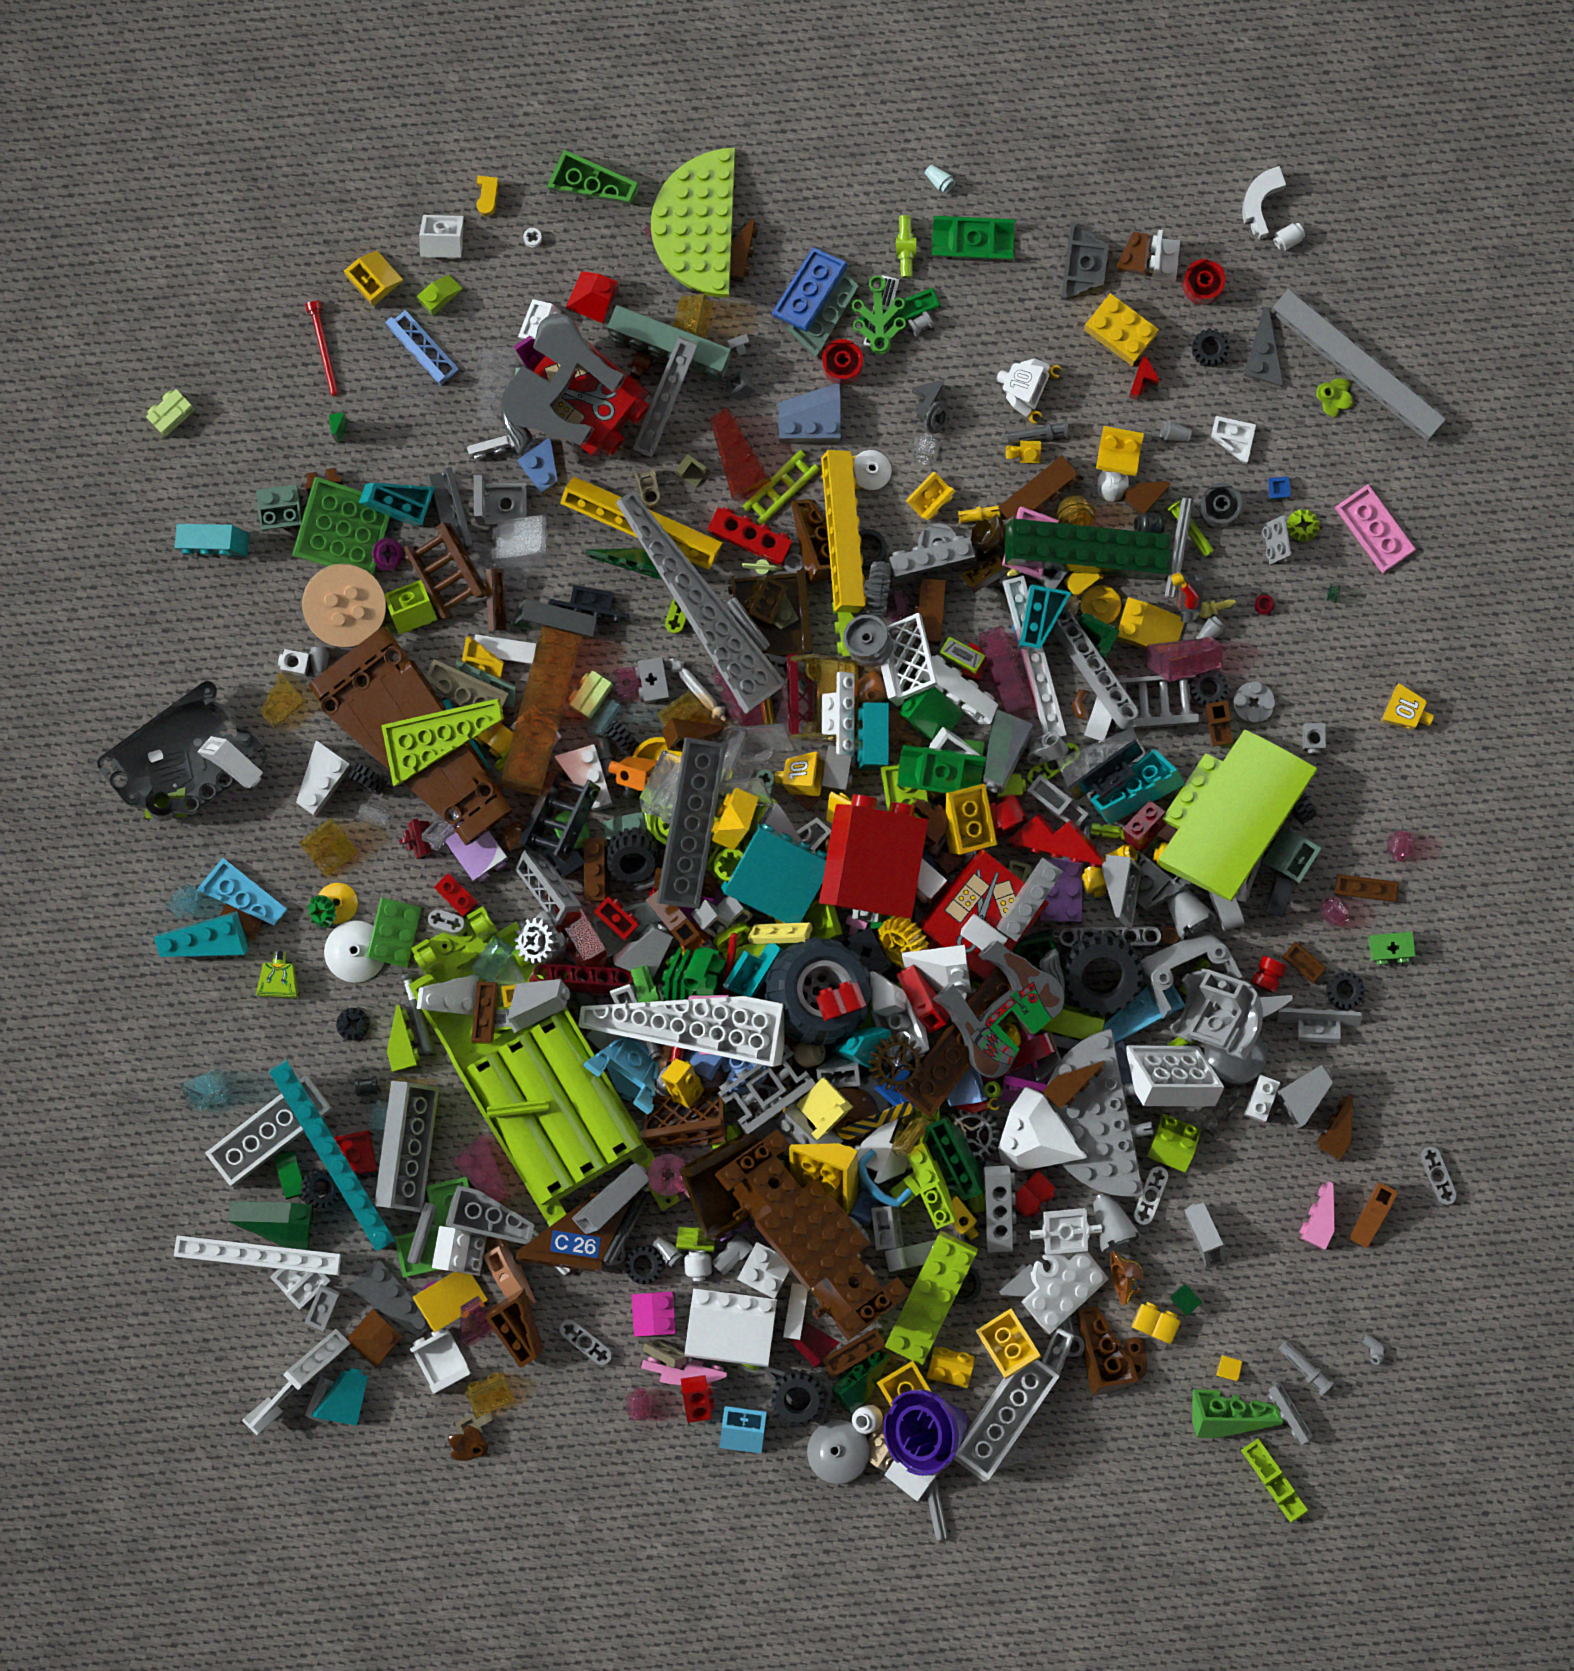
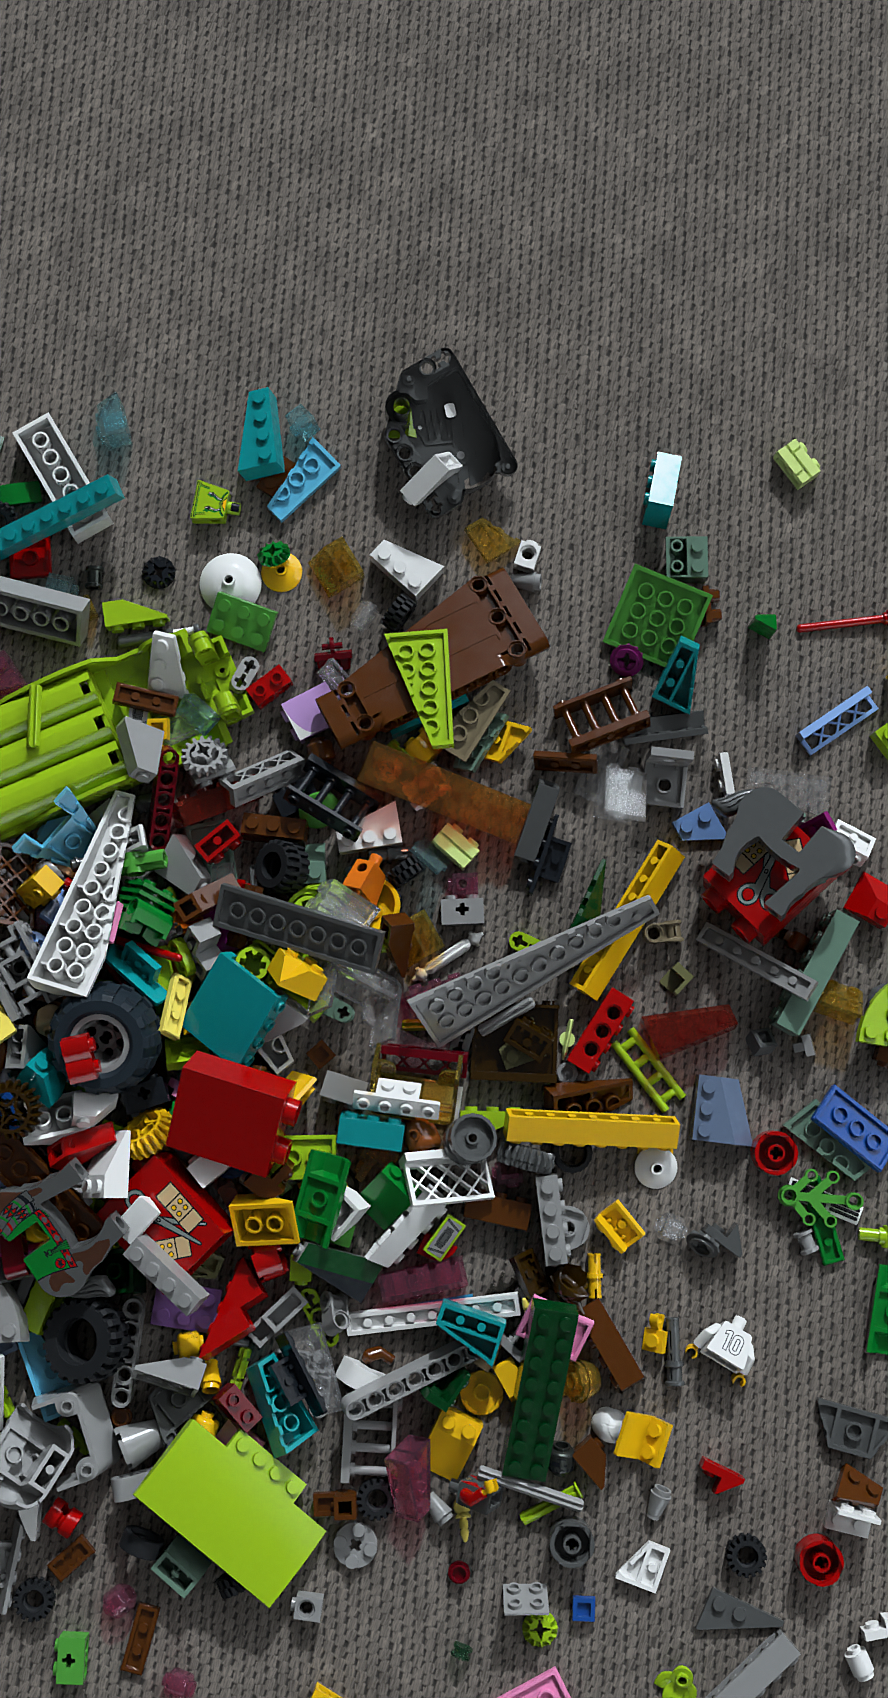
camera: 95 degrees right, 0 degrees up
light nougat brick [302,564,386,647] -> none
lime slope [384,580,437,634] -> none
white tile [475,635,537,665] -> none
yellow torso [774,751,825,796] -> none
yellow brick [1084,293,1159,366] -> none

